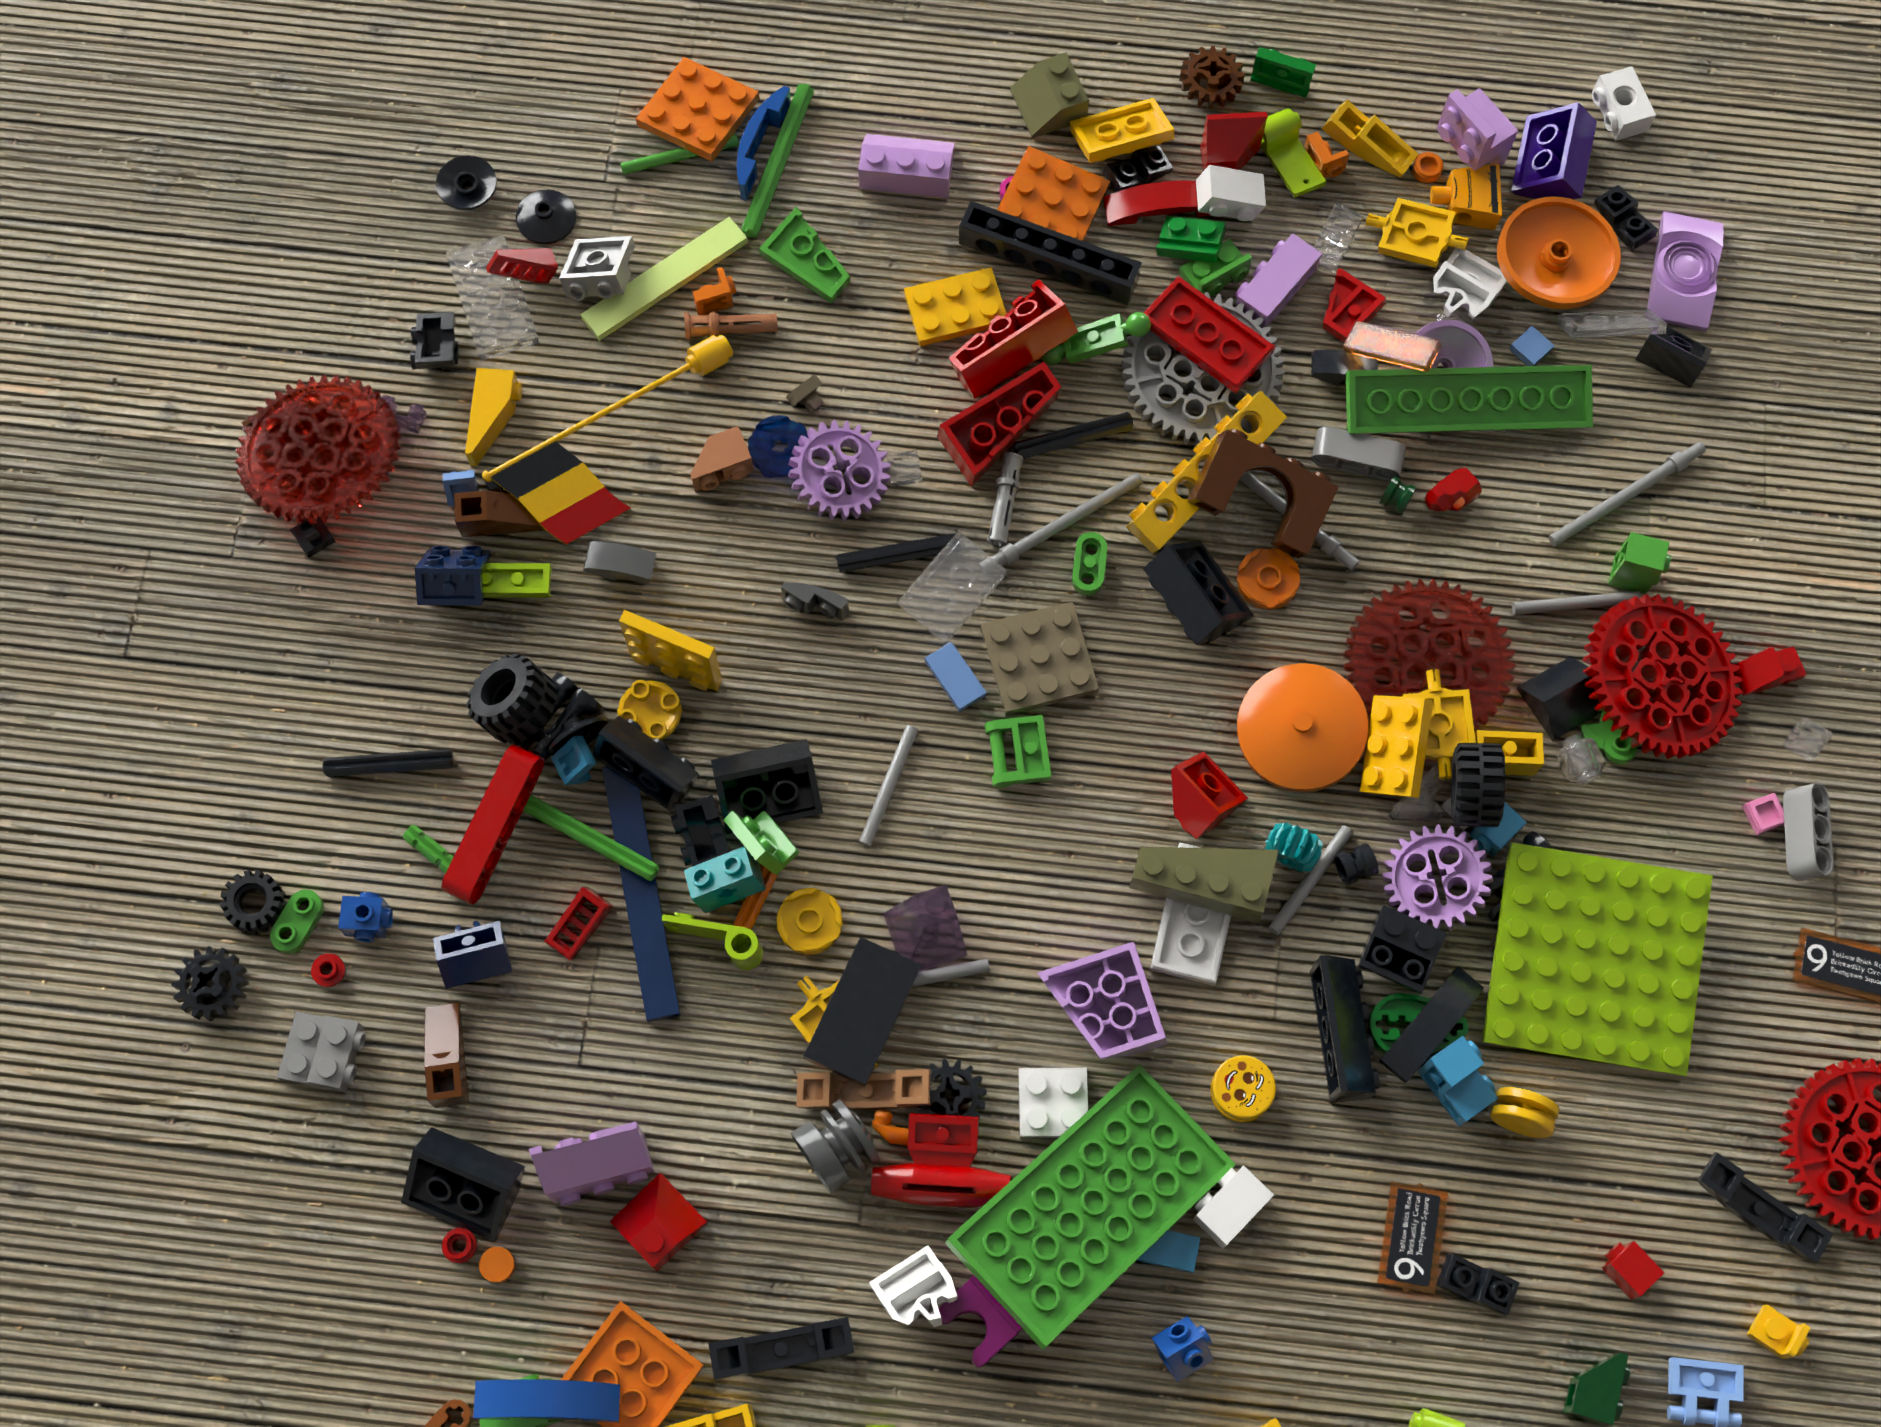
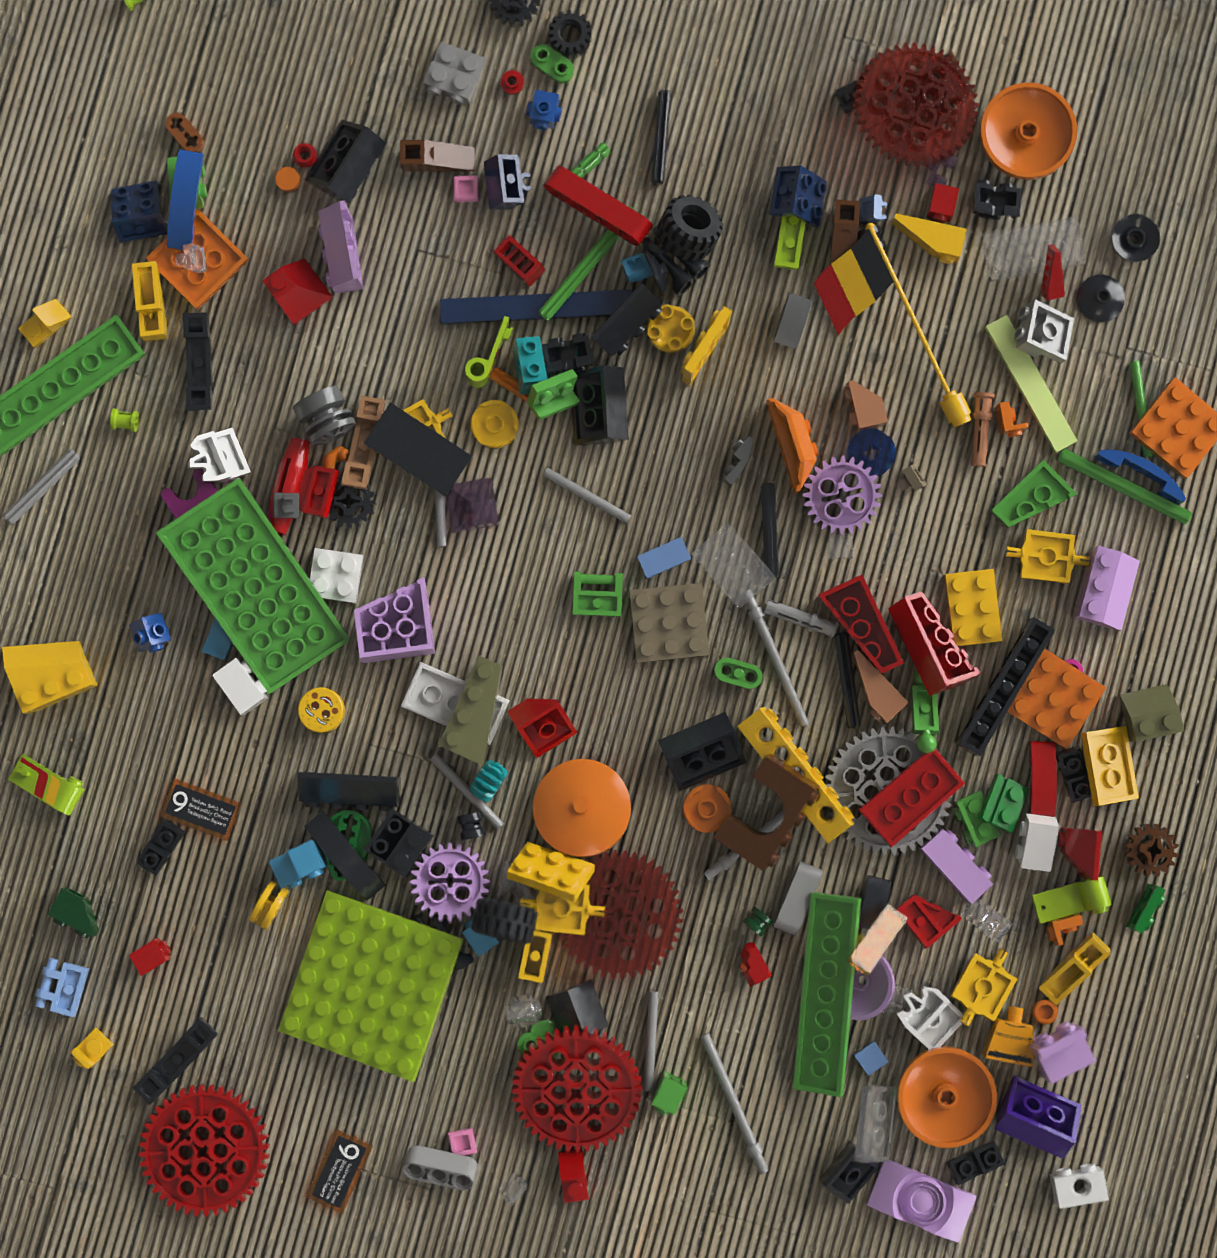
camera: 100 degrees right, 15 degrees up
none -> clear tile [176,243,206,273]
none -> dark grey tile [273,493,299,518]
none -> bright pink tile [454,176,478,202]
none -> orange wedge [766,398,819,494]
none -> nougat slope [851,649,909,724]
none -> red brick [926,183,959,223]
none -> orange dish [979,82,1077,180]
none -> yellow plate [1005,529,1090,584]

